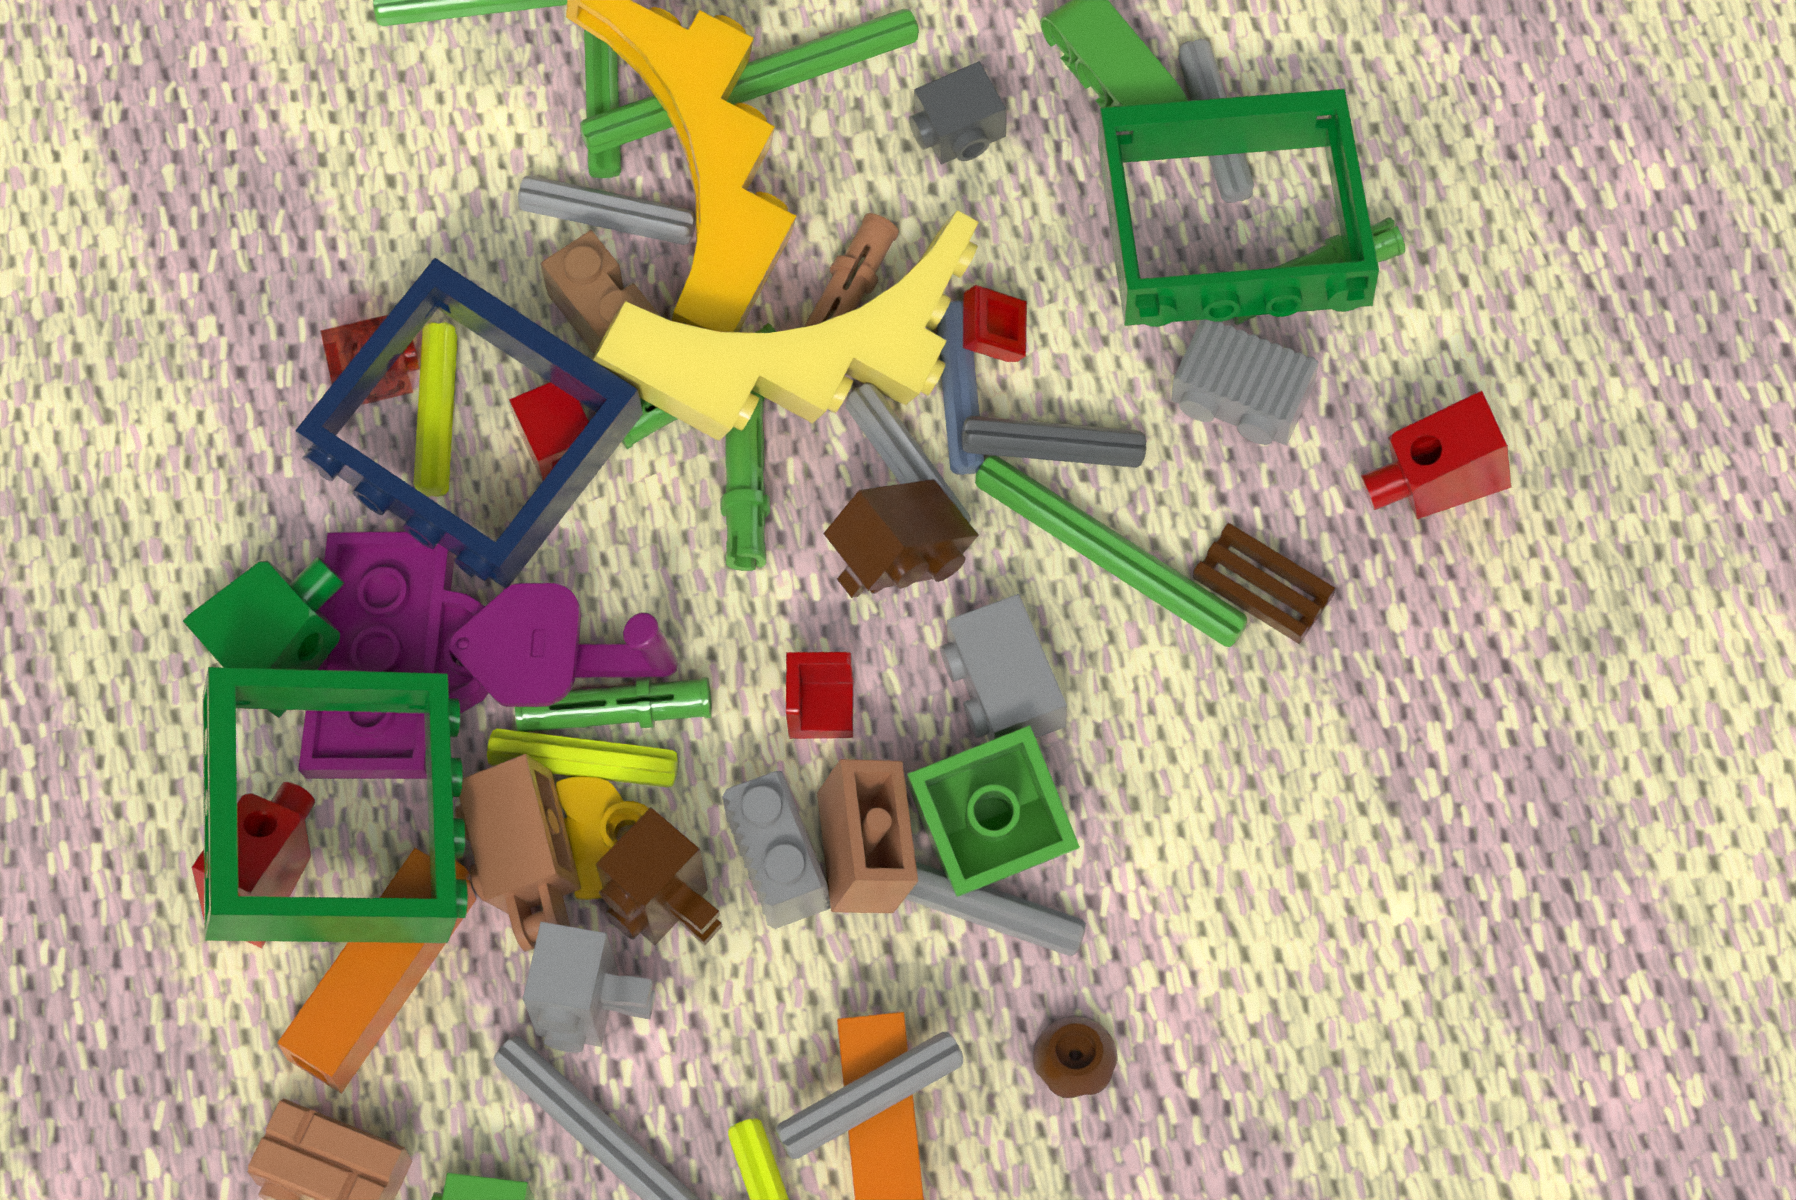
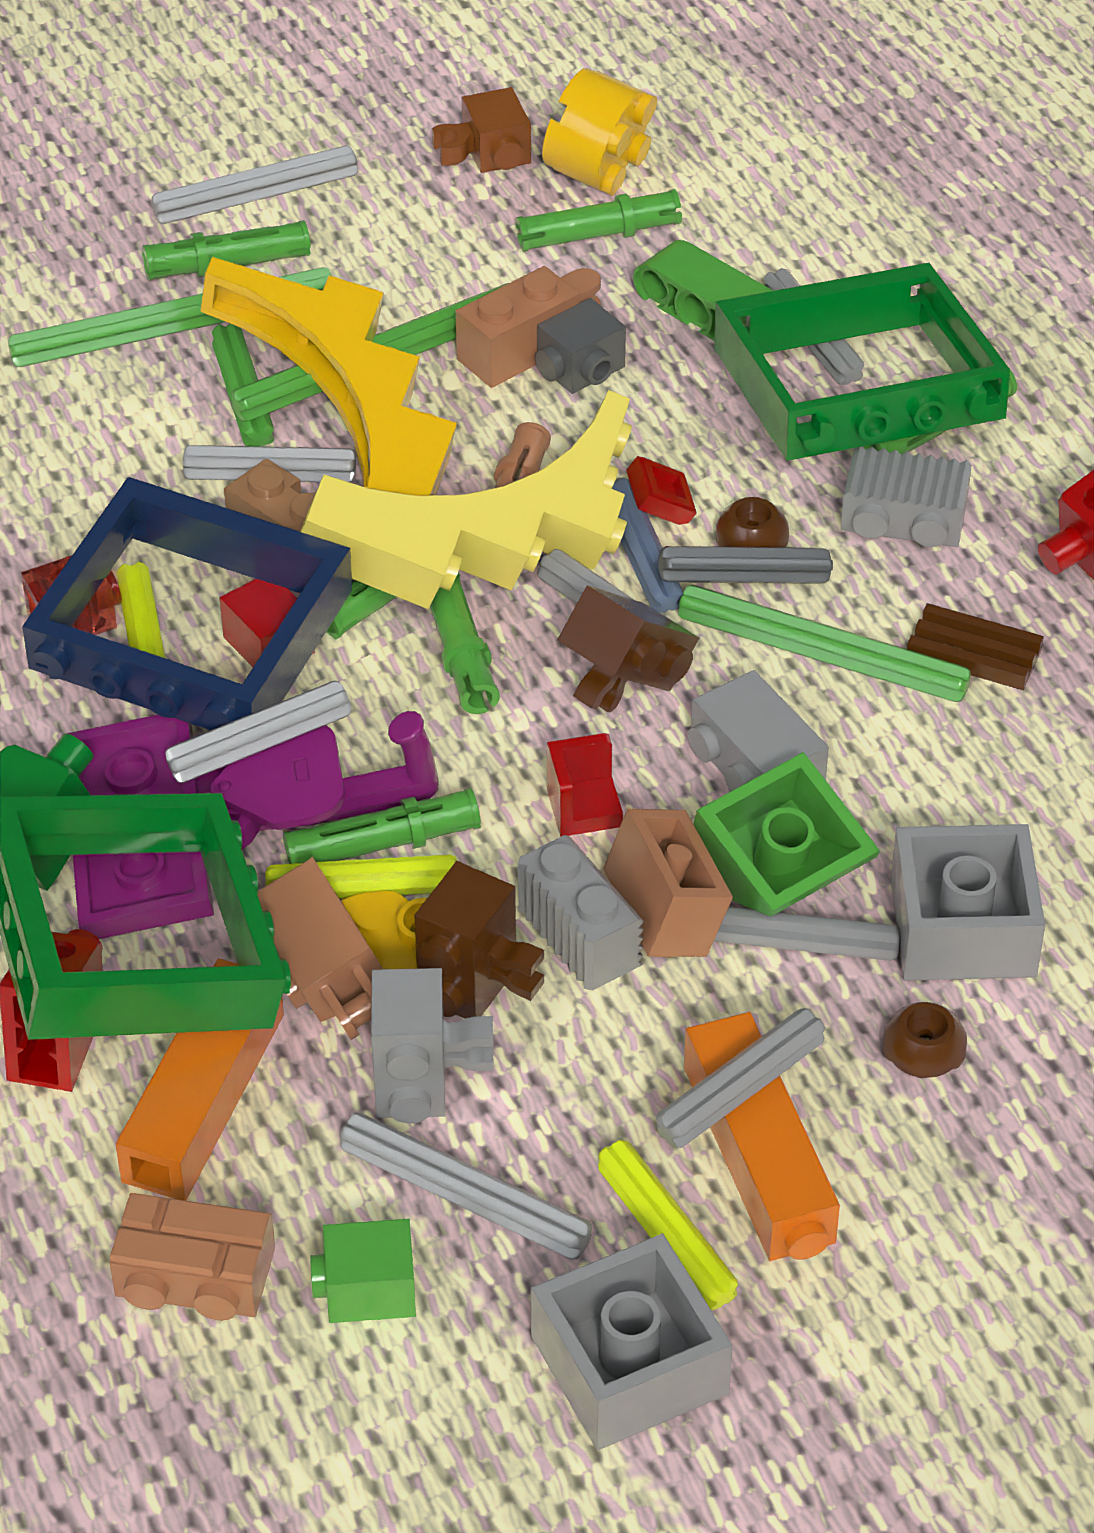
camera: 15 degrees left, 20 degrees down
none -> light grey axle [165,681,351,783]
none -> nougat brick [455,265,601,388]
none -> reddish brown plate [716,497,789,547]
none -> light grey brick [891,824,1045,981]

